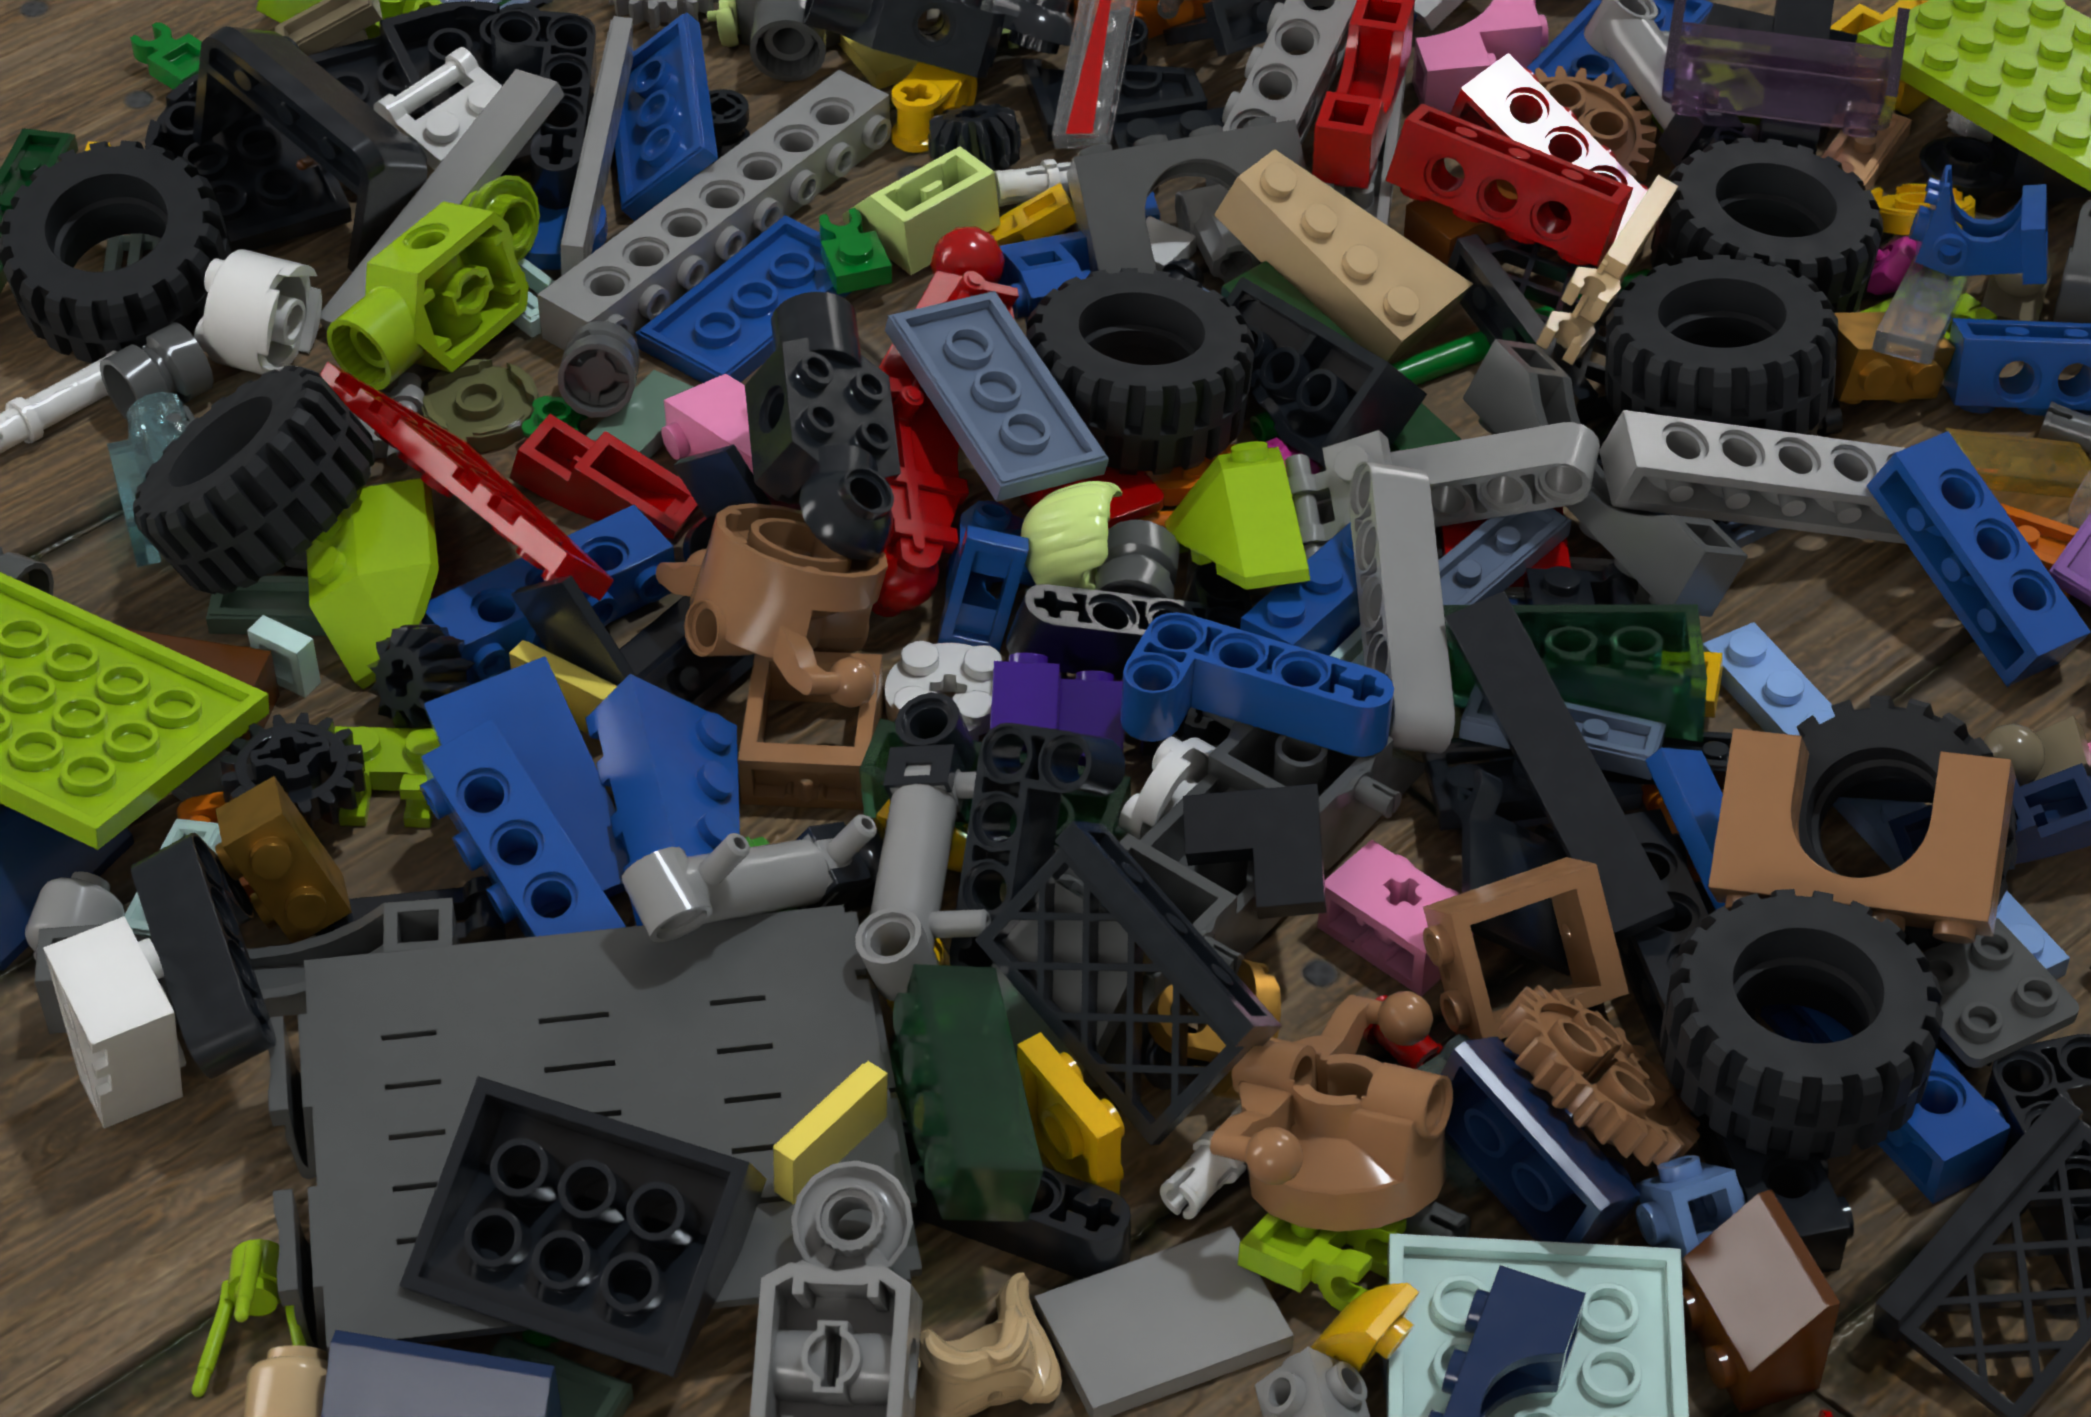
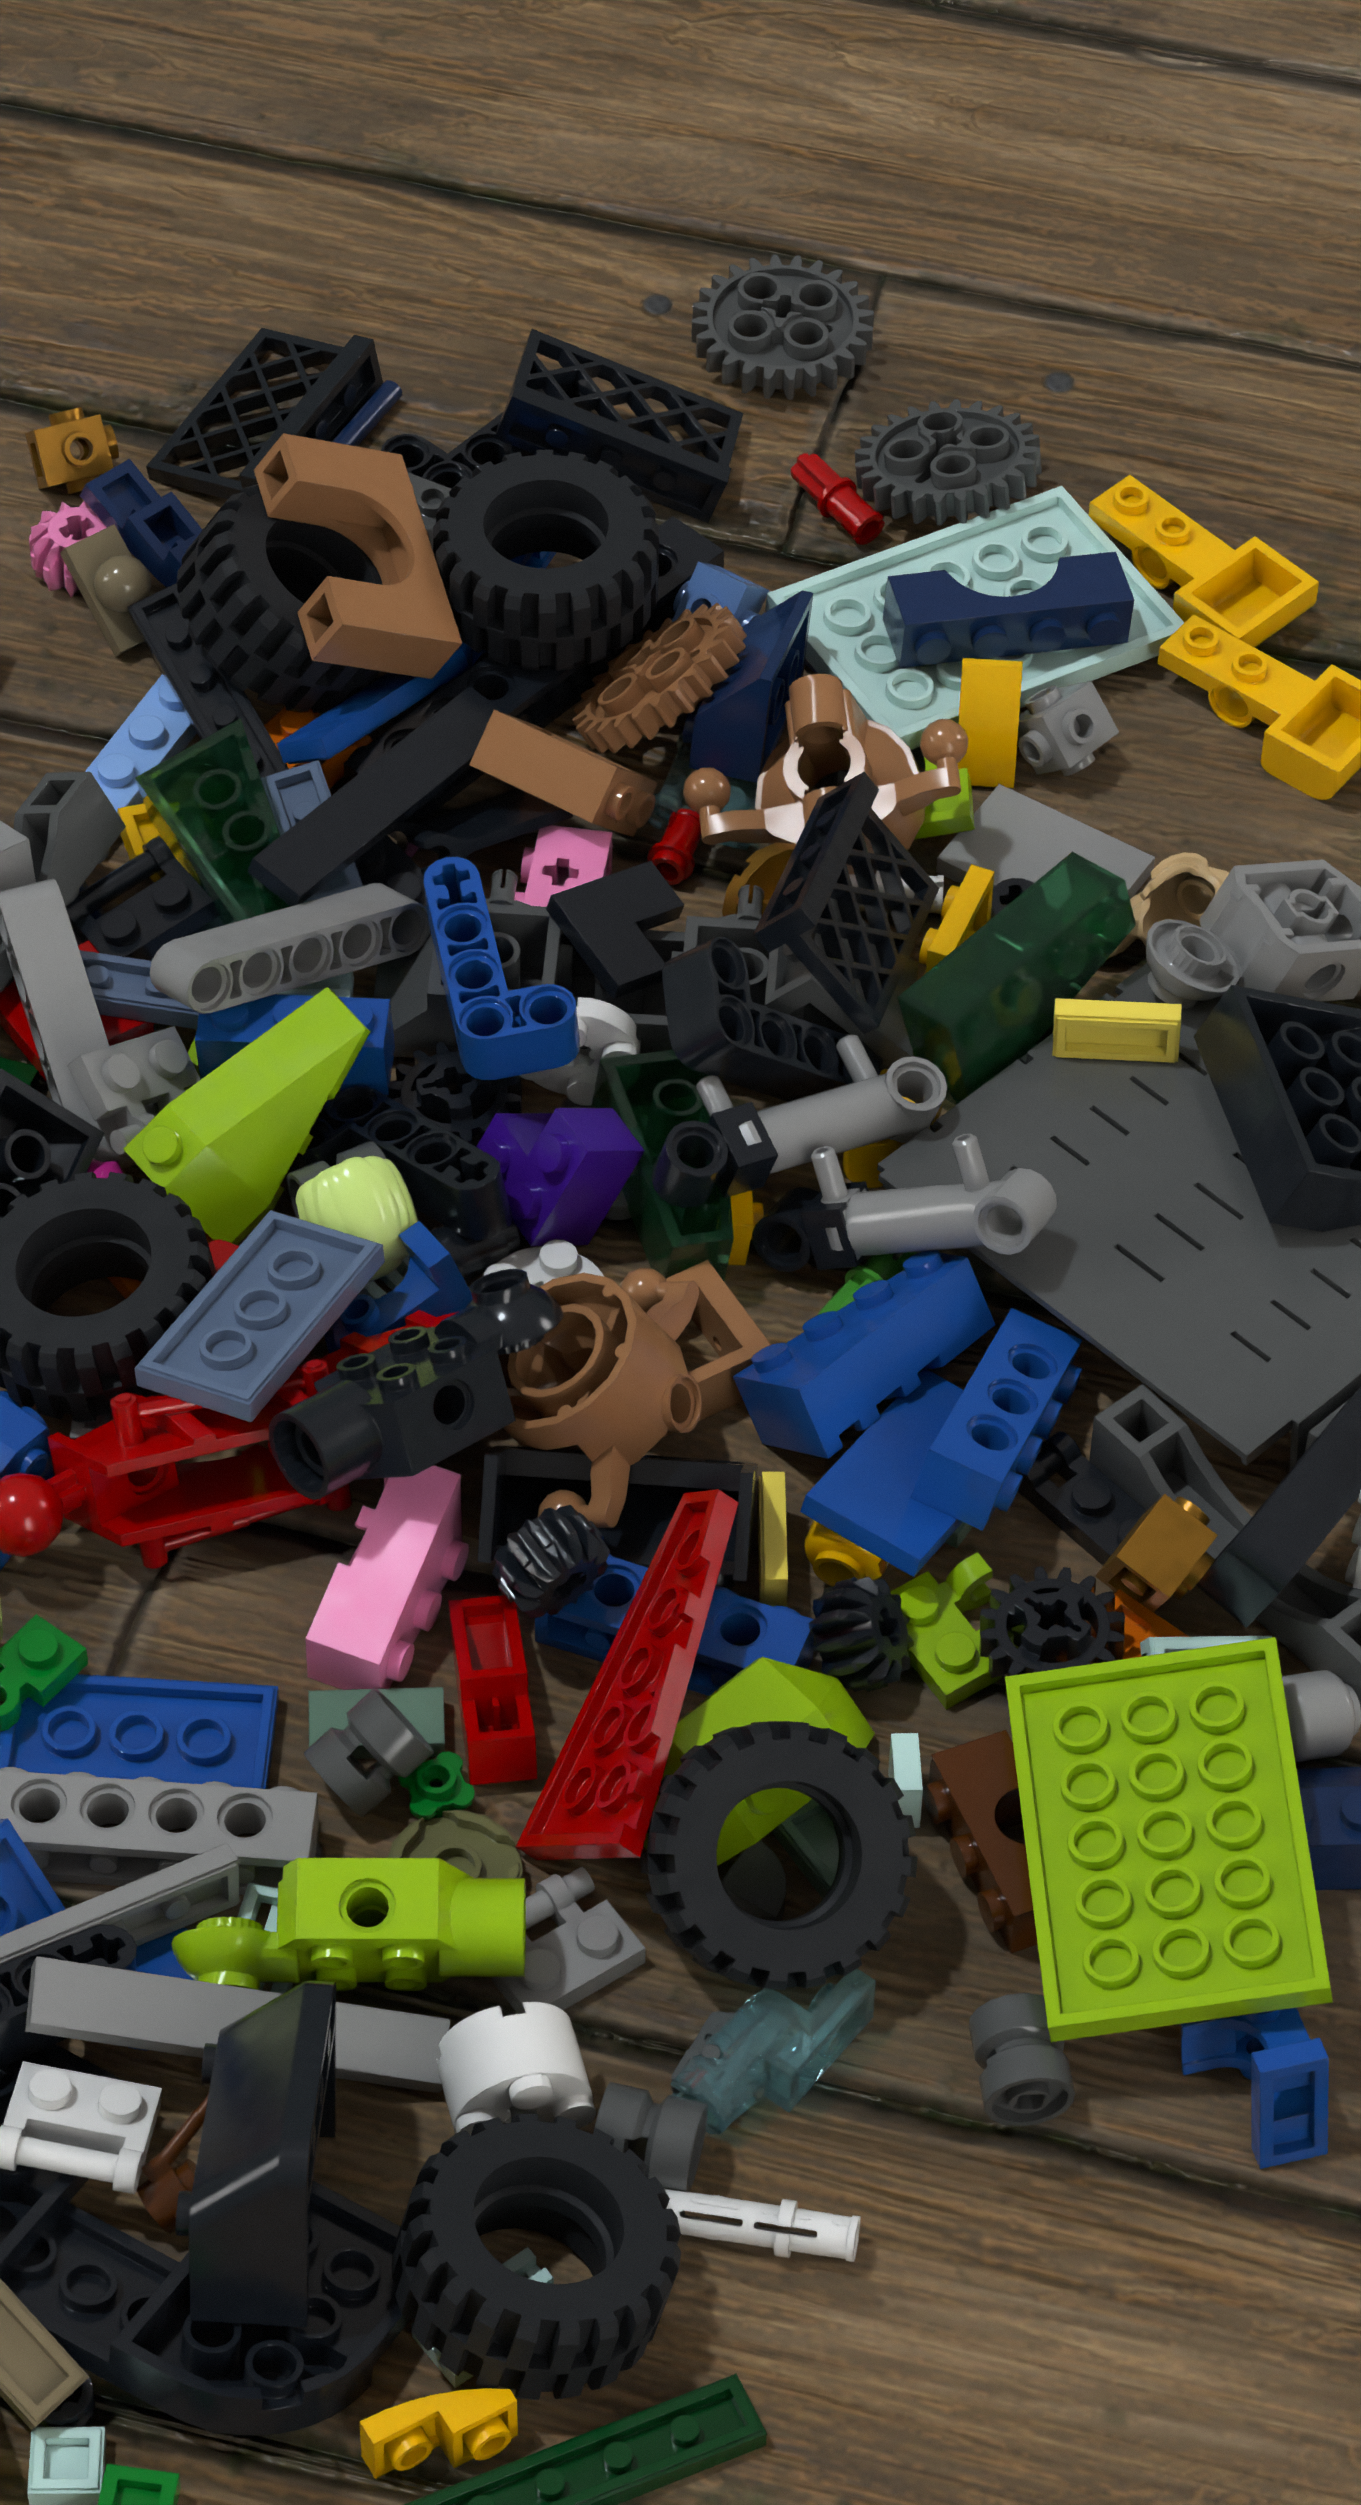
camera: 125 degrees left, 5 degrees up
slope [1682,1189,1840,1414] -> none
none -> black gear [492,1505,610,1619]

